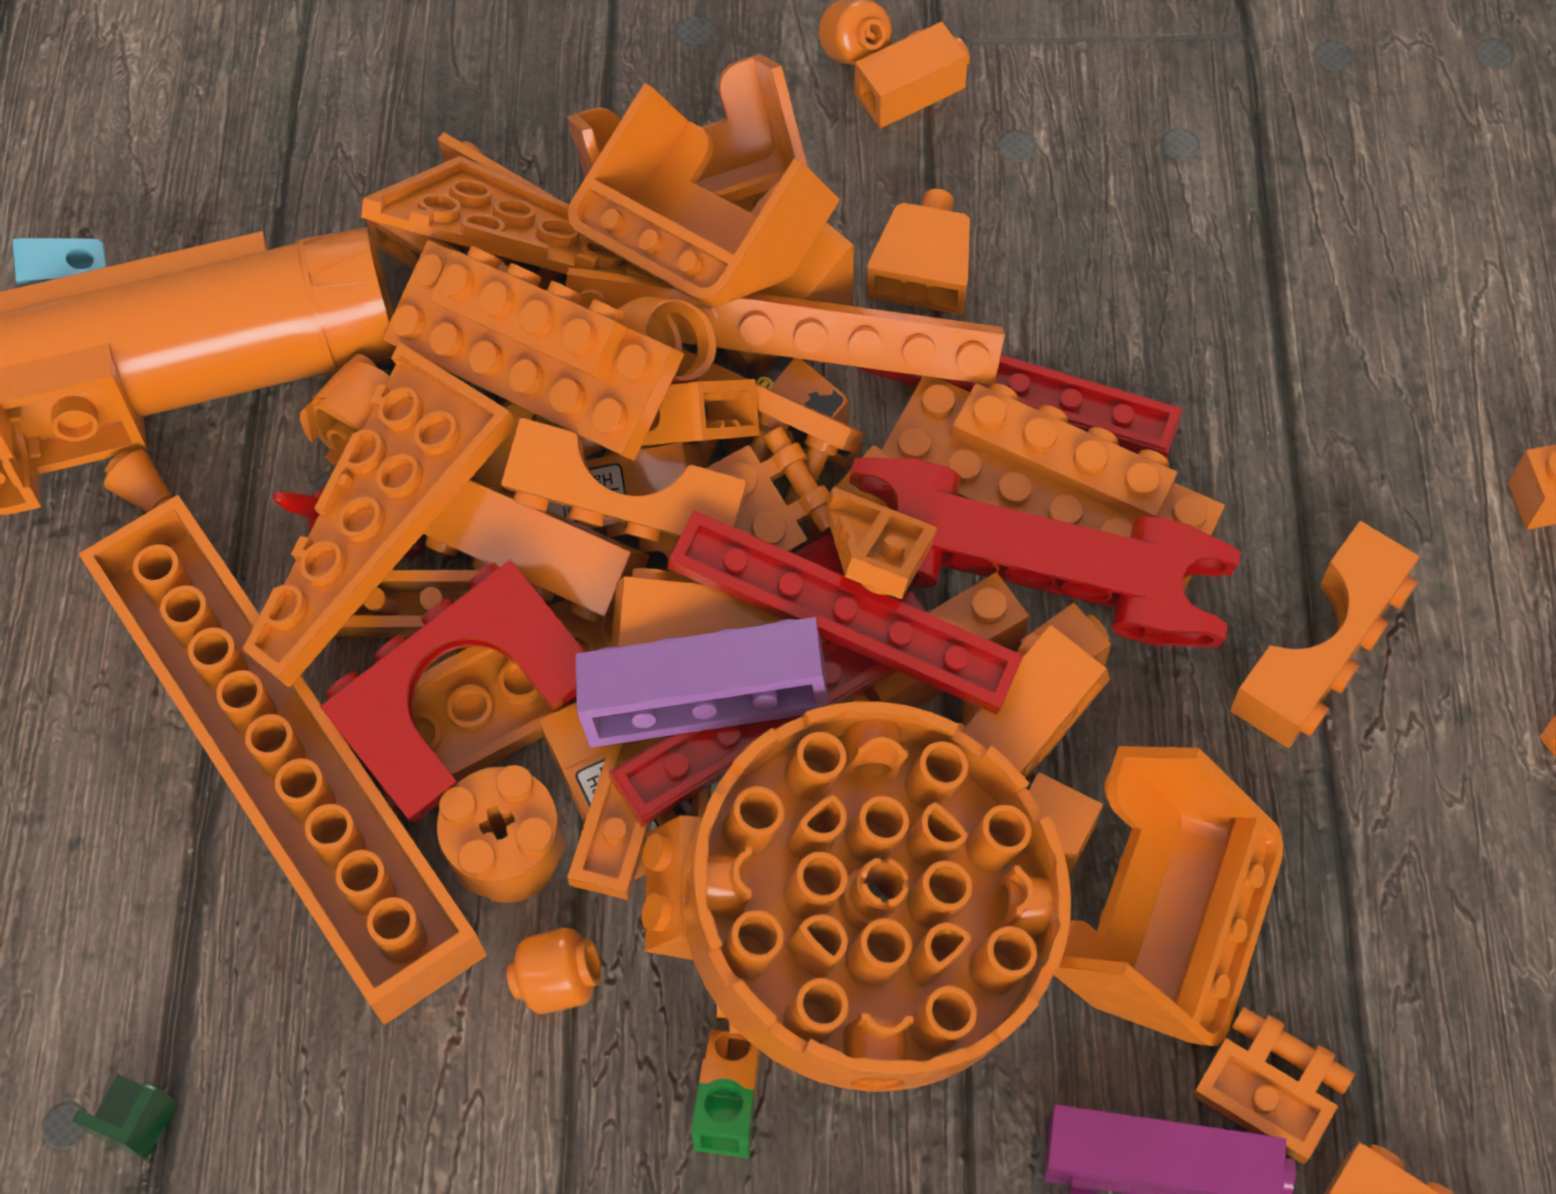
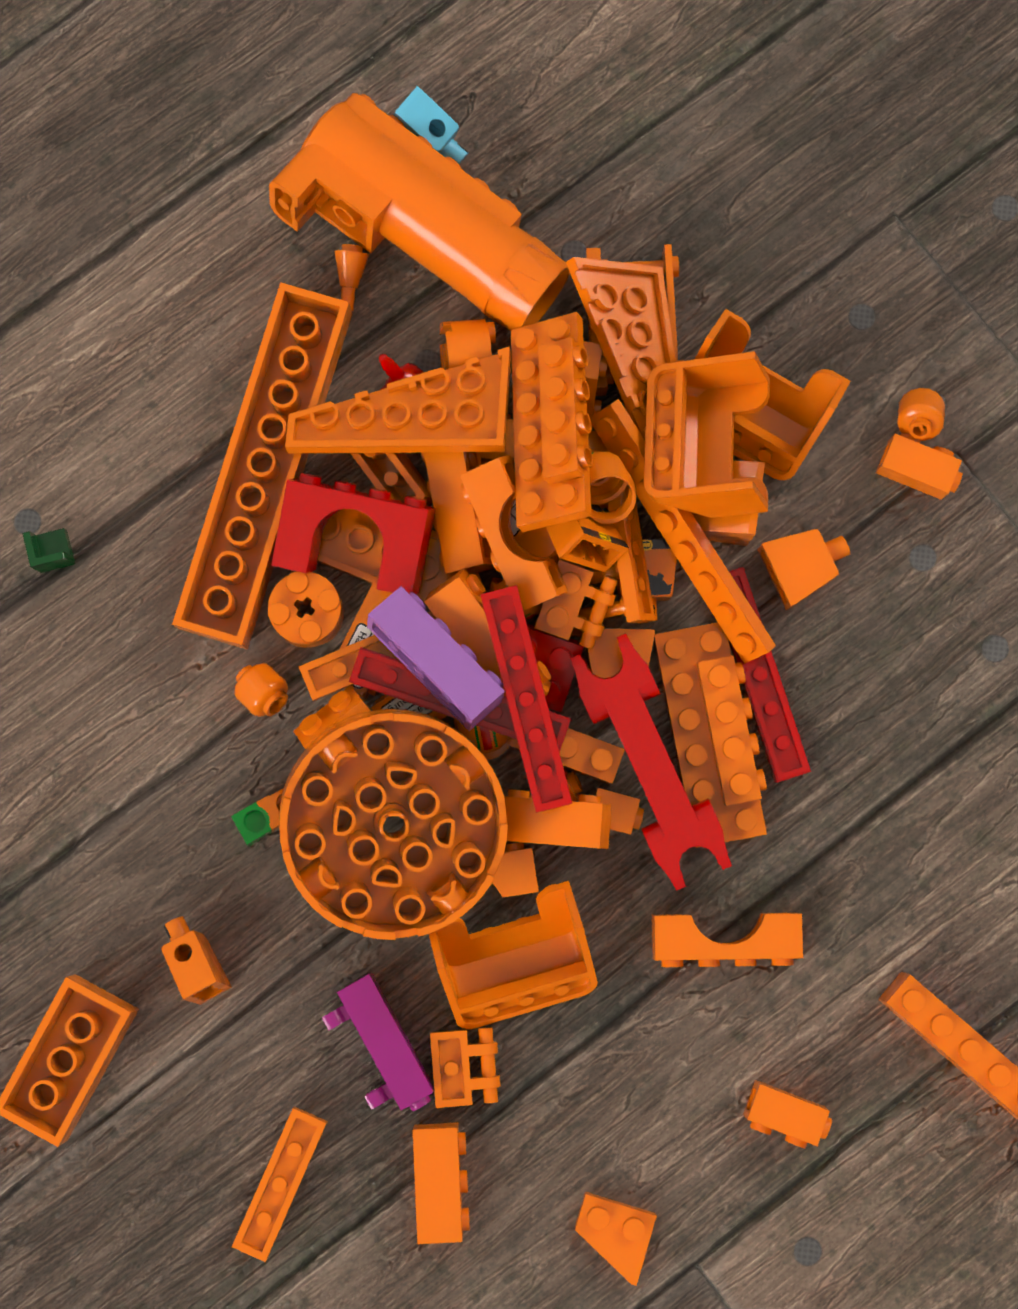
camera: 50 degrees right, 20 degrees up
orange wing [825,487,938,599] -> none

